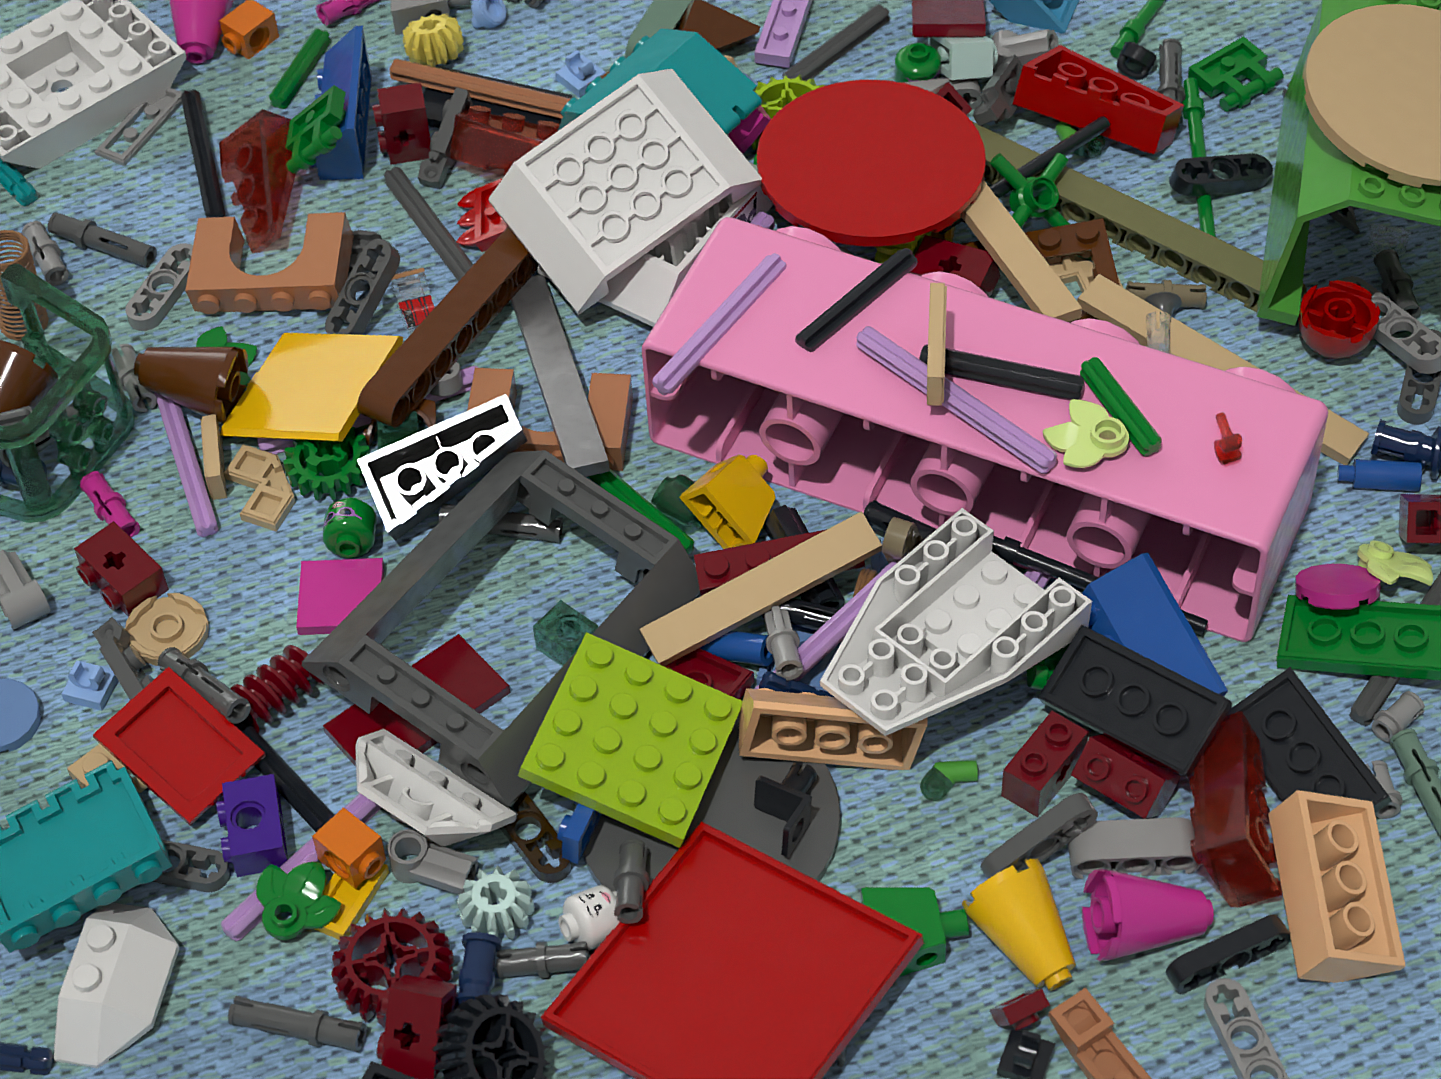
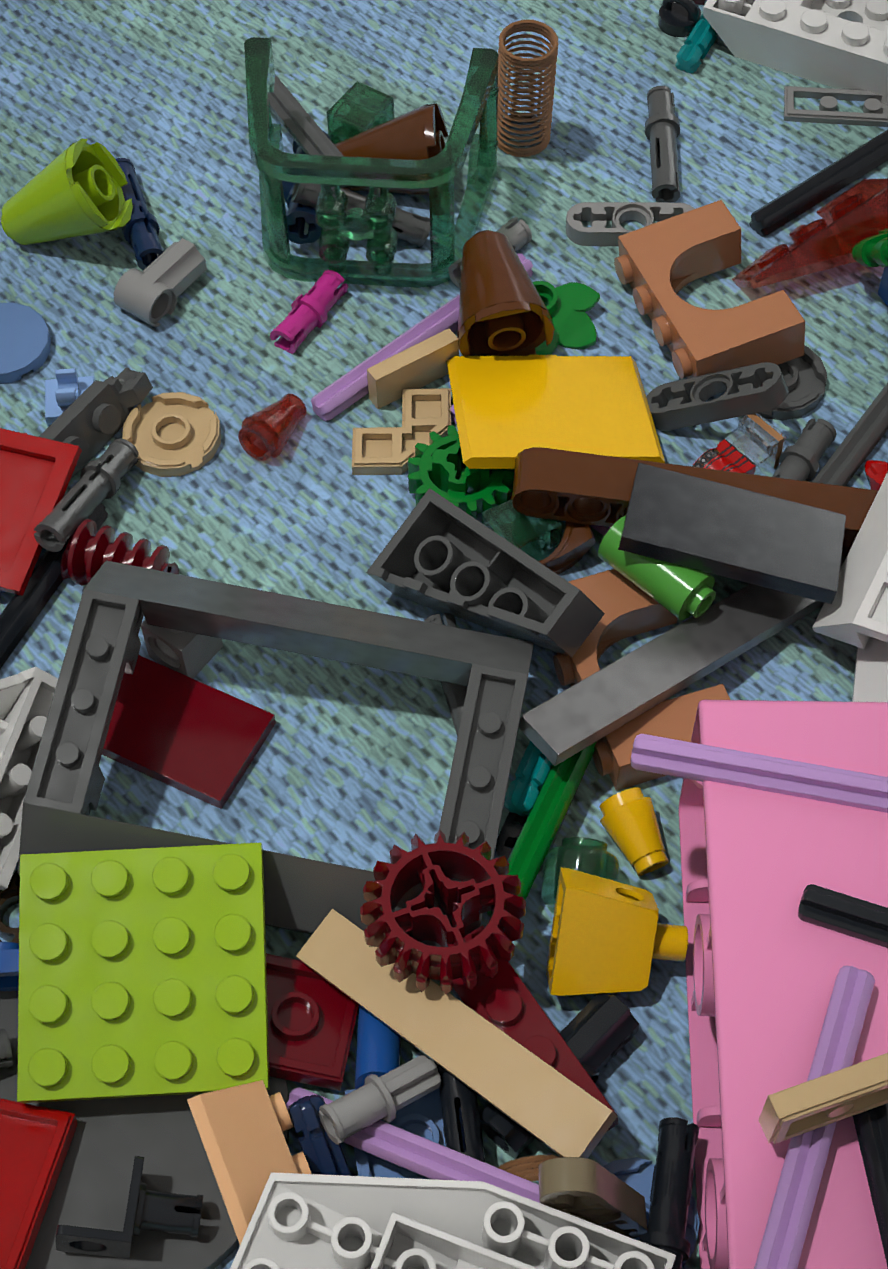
camera: 65 degrees right, 5 degrees up
light grey pin [22,221,69,286] -> none
dark red brick [74,521,169,617] -> none
dark pink tile [296,558,384,635] -> none
green head [322,497,377,558] -> none
clear green brick [533,600,598,666] -> none
none -> clear red cone [238,394,307,461]
none -> dark red gear [360,829,526,995]
none -> bright green brick [598,515,716,620]
none -> yellow cone [599,787,669,876]
none -> black tile [618,463,846,604]
none -> dark grey pin [772,419,837,481]

